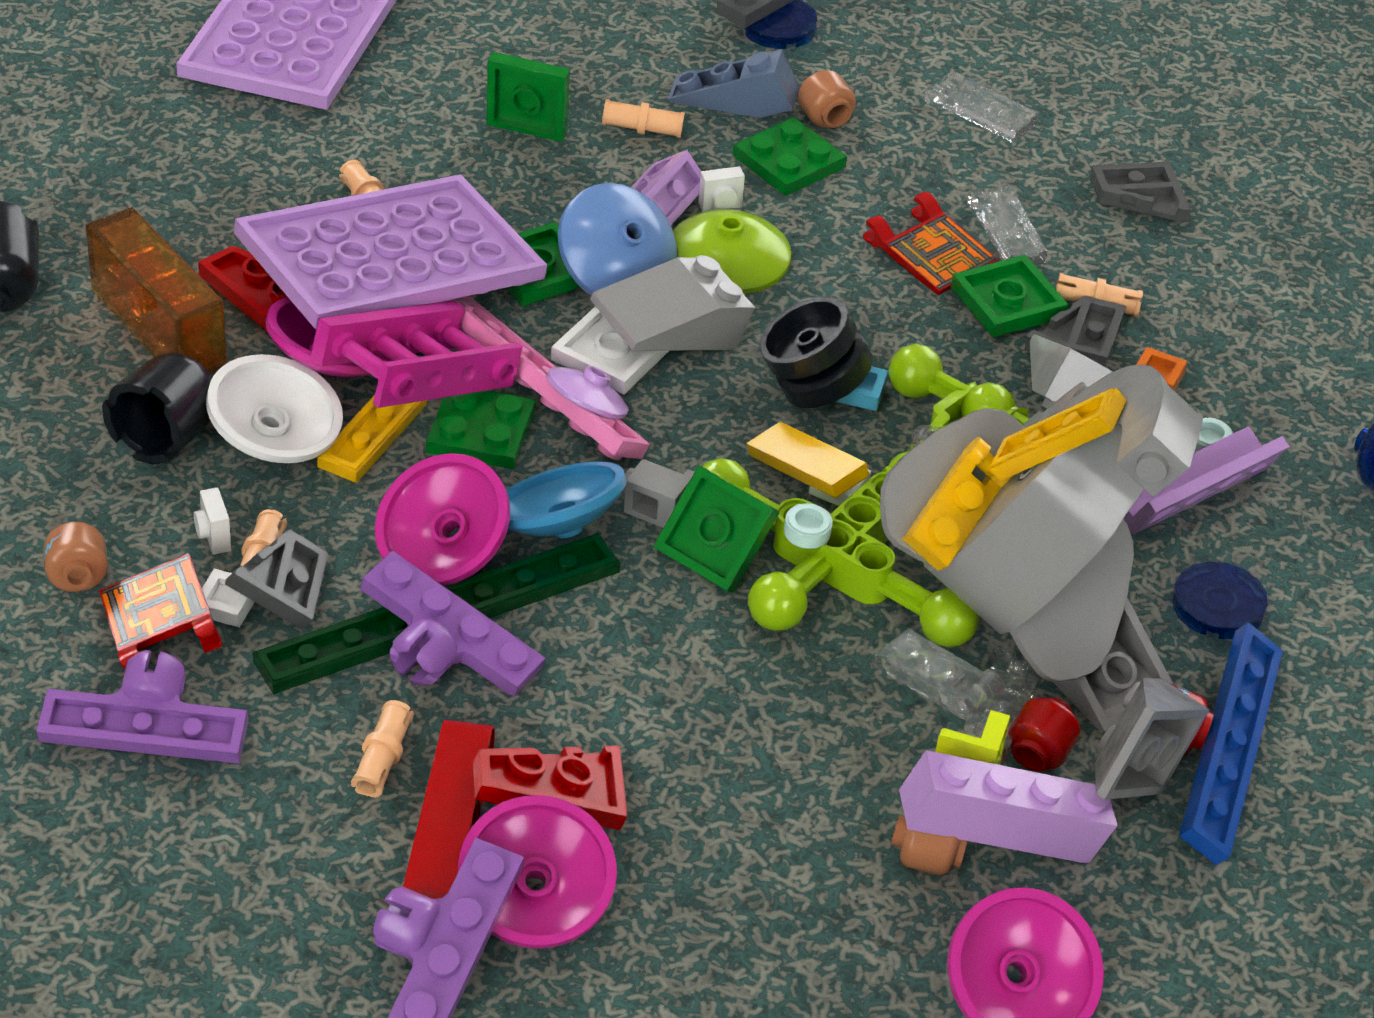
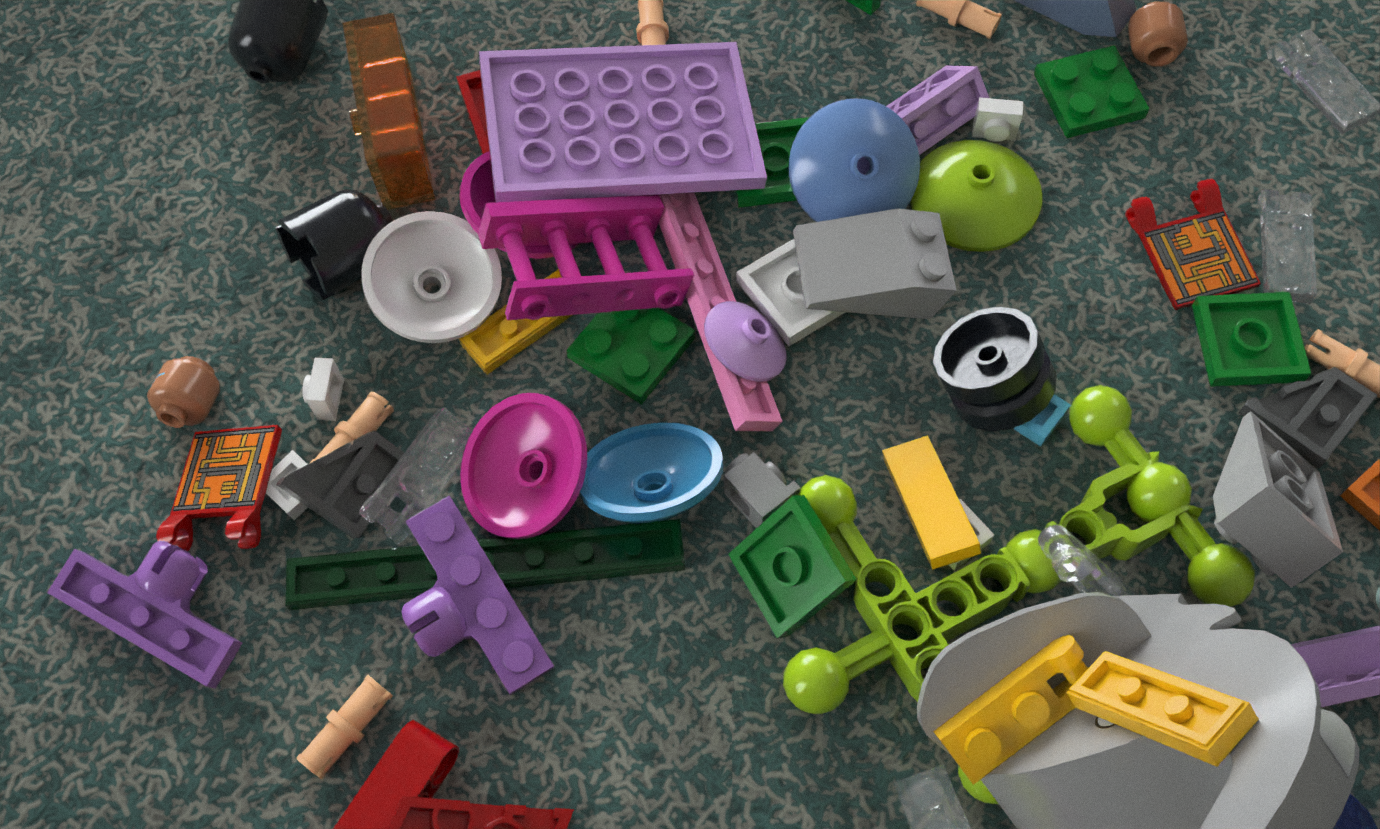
camera: 30 degrees right, 20 degrees up
light aqua tile [784,503,833,549] -> none
none -> clear plate [359,407,472,544]

